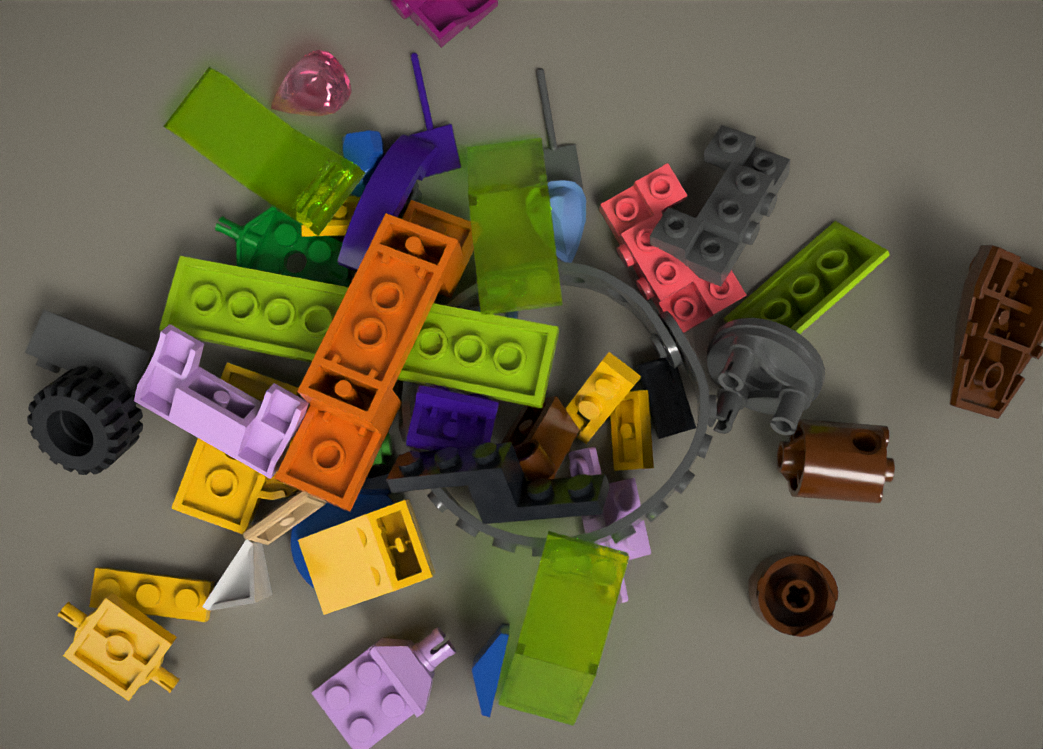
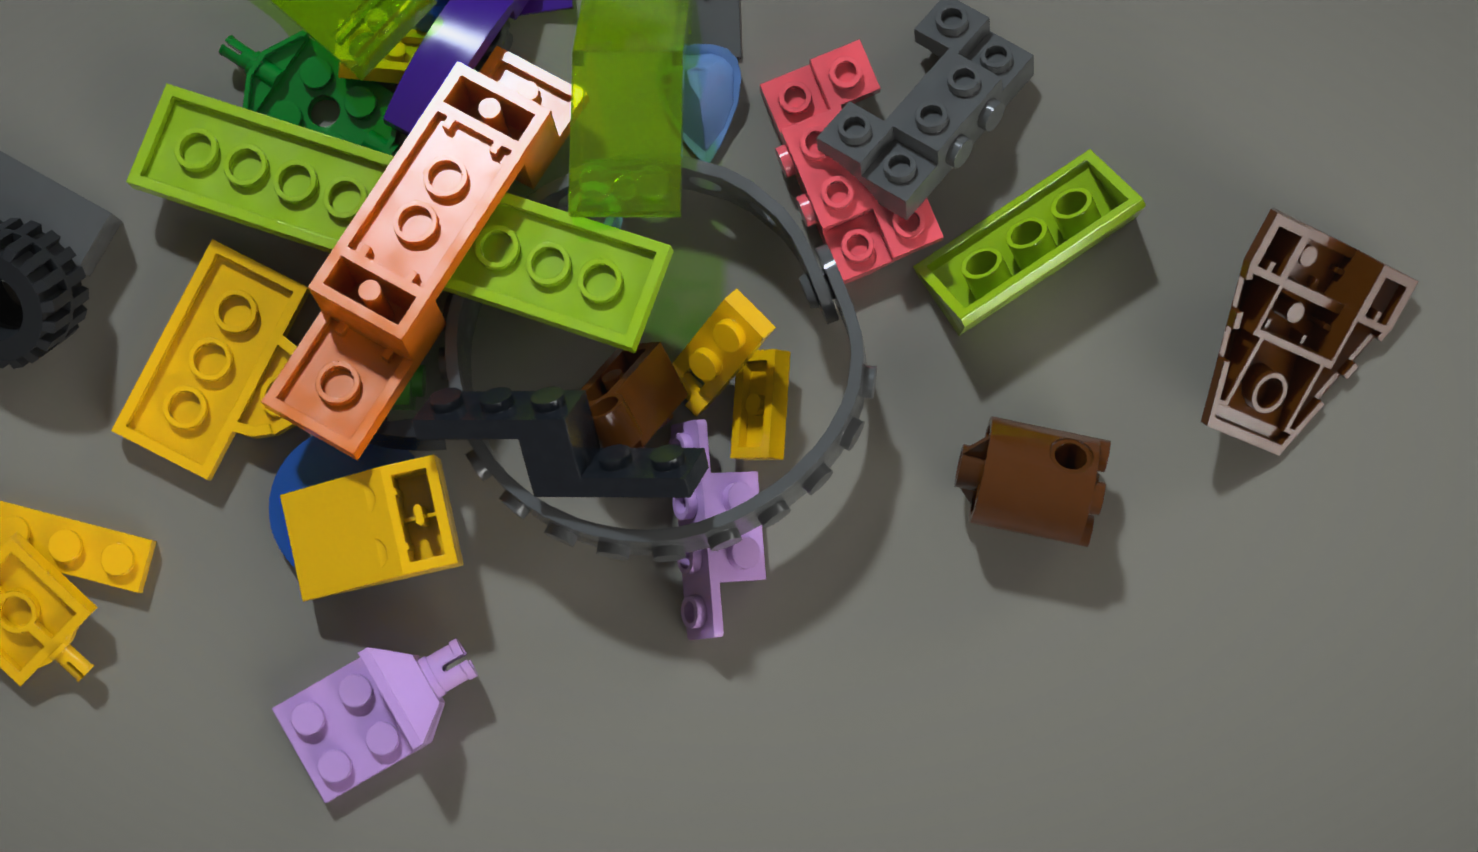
camera: 10 degrees right, 0 degrees up
lavender bracket [134,324,309,479] -> none
white slope [202,539,272,611] -> none
tan slope [243,490,327,545] -> none
dark purple bracket [406,385,499,451] -> none
blue slope [471,623,510,717] -> none
clear neon green windscreen [498,531,629,726] -> none
black plate [636,358,696,439] -> none
dark grey piece [707,318,825,435] -> none
reddish brown brick [748,552,838,637] -> none

